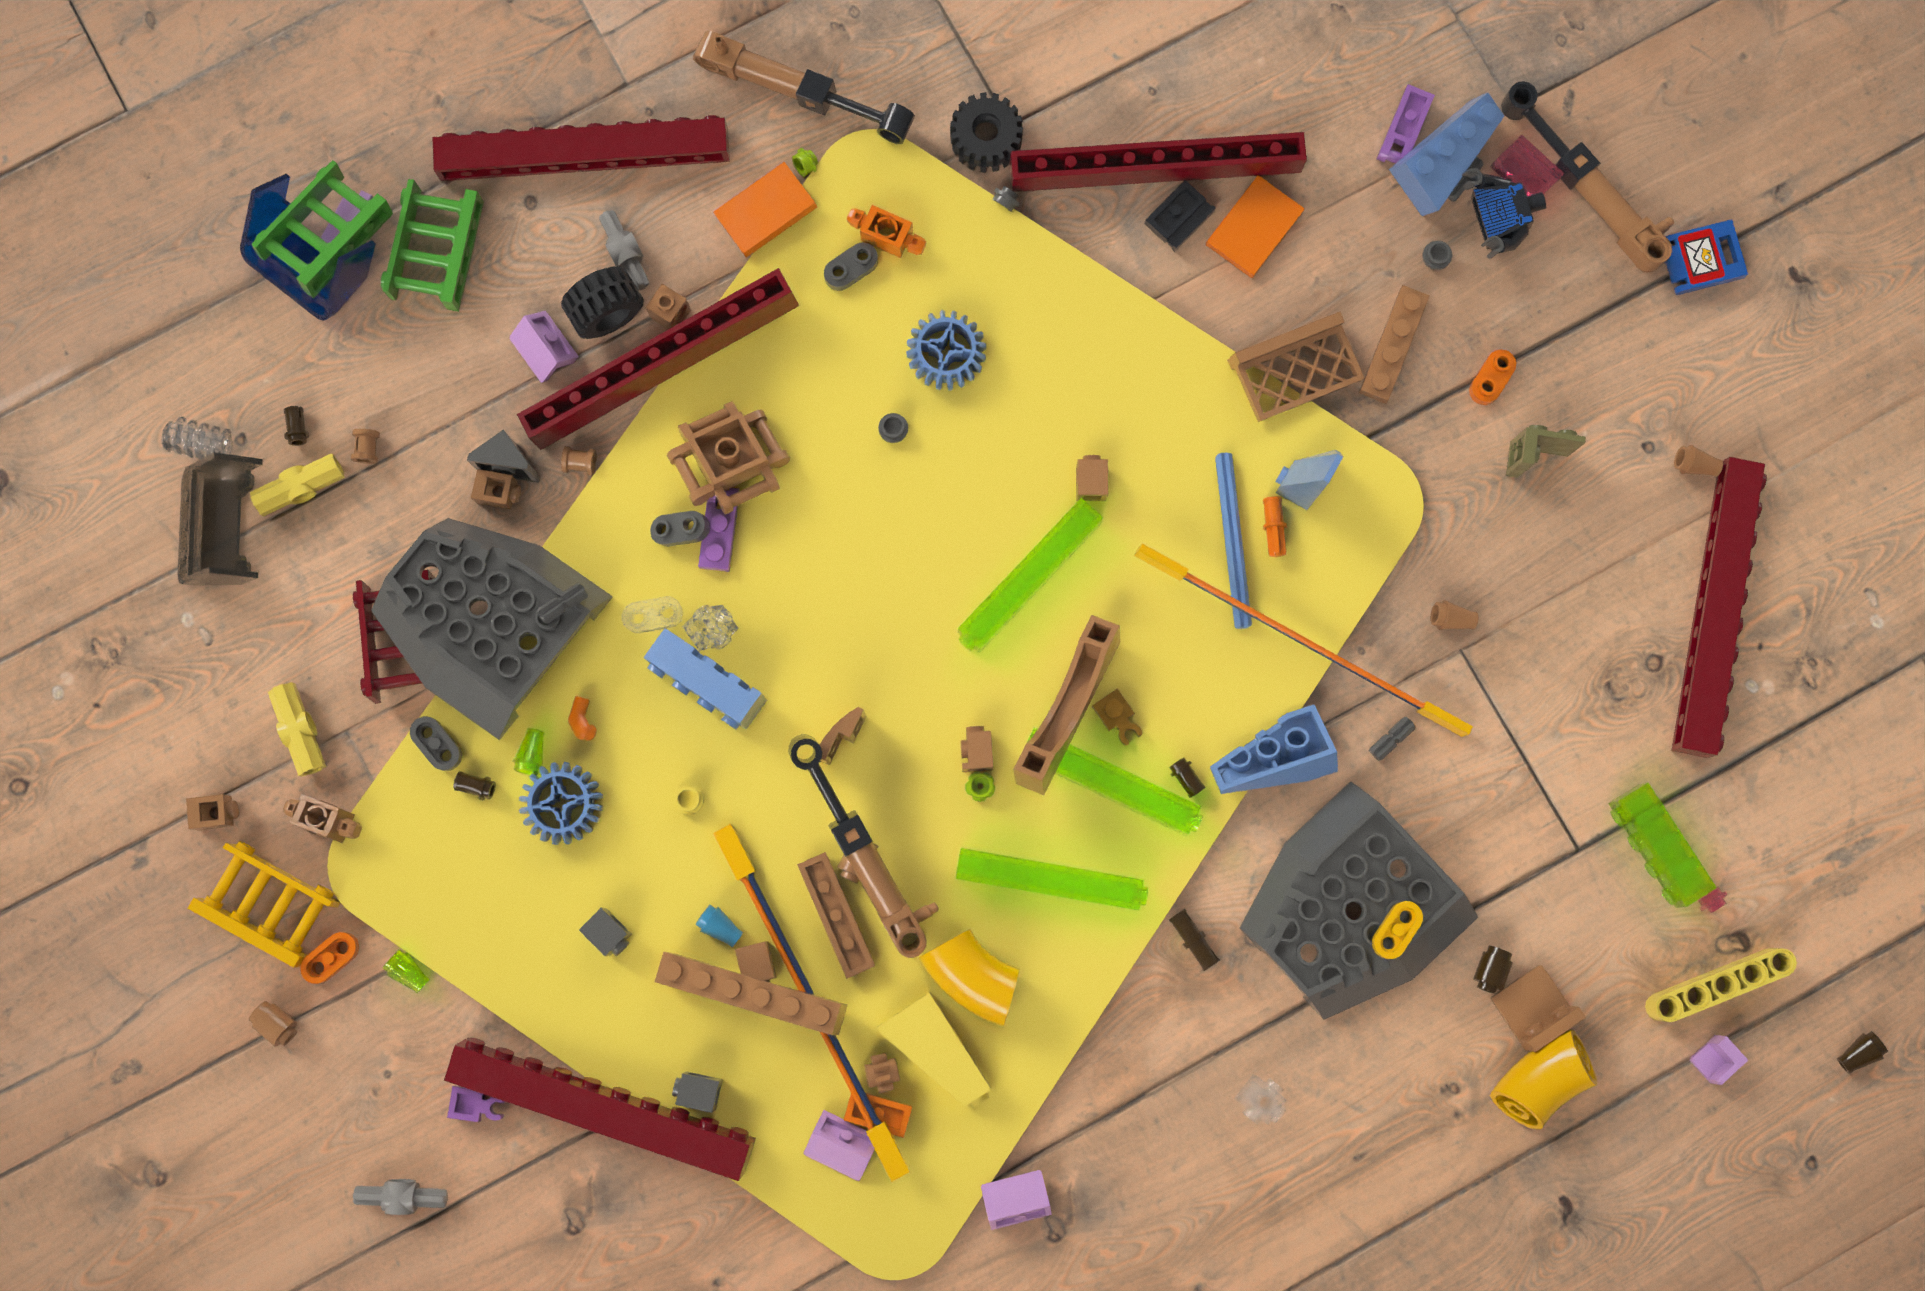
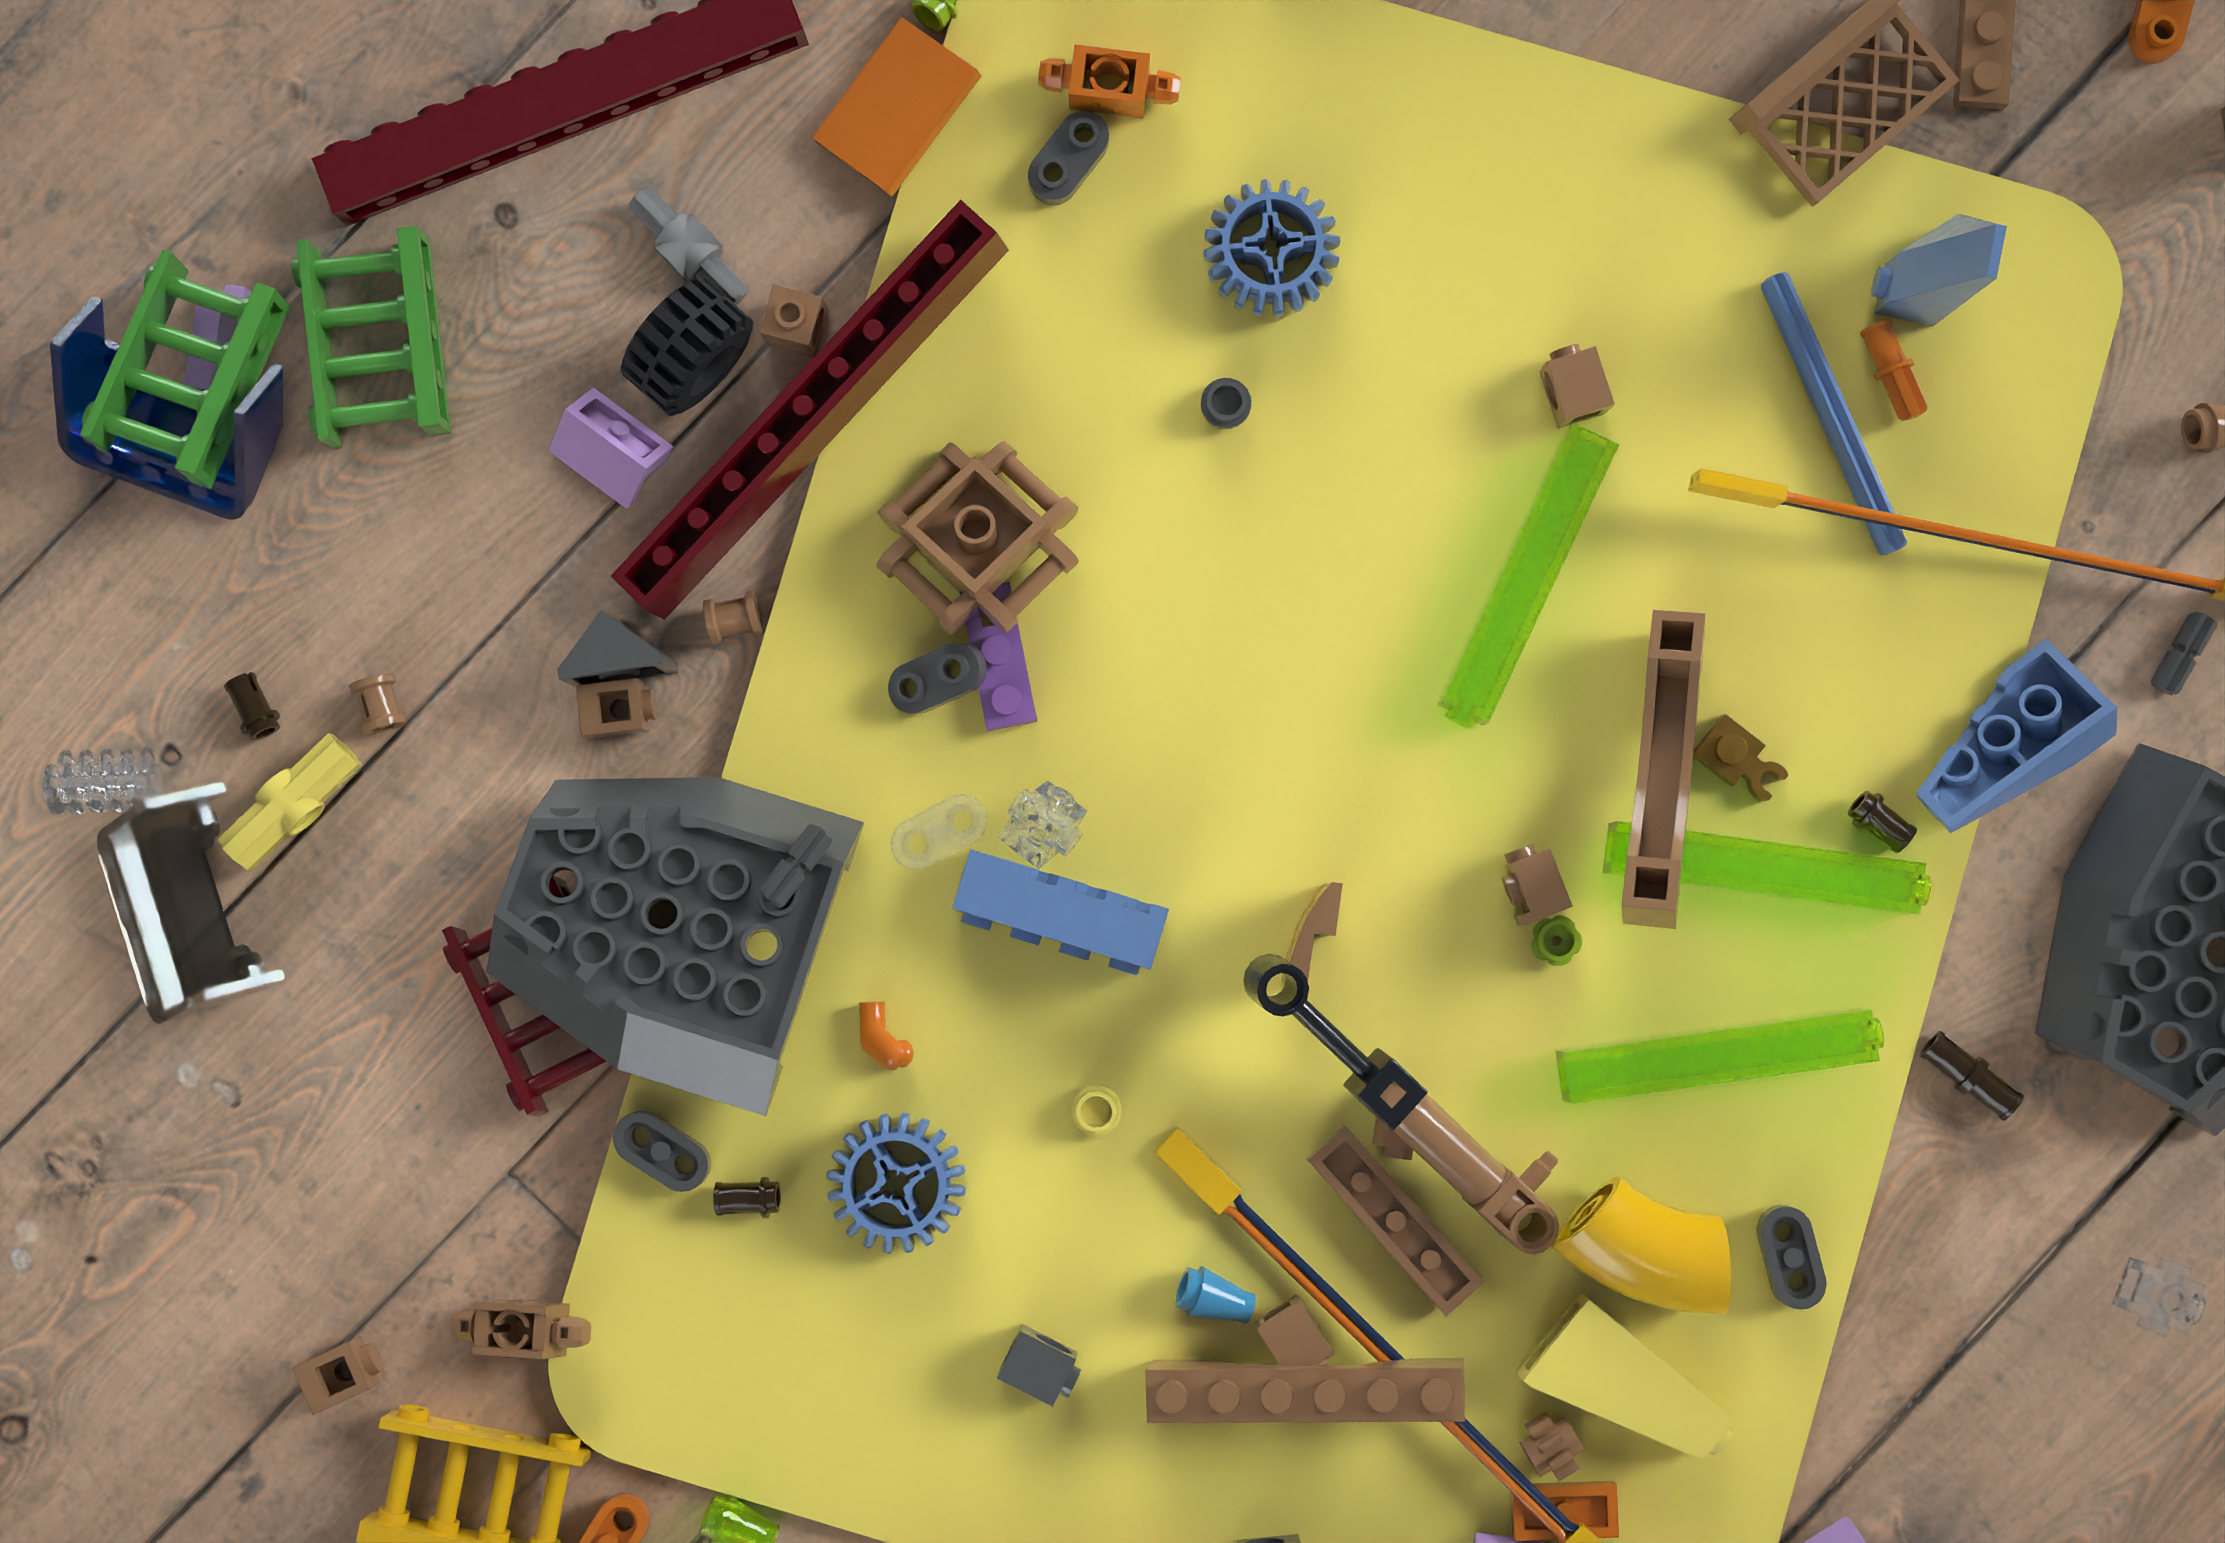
camera: 10 degrees left, 5 degrees up
light yellow piece [268,682,326,777] -> none
clear neon green cone [512,728,545,775] -> none
none -> dark grey plate [1756,1205,1827,1310]

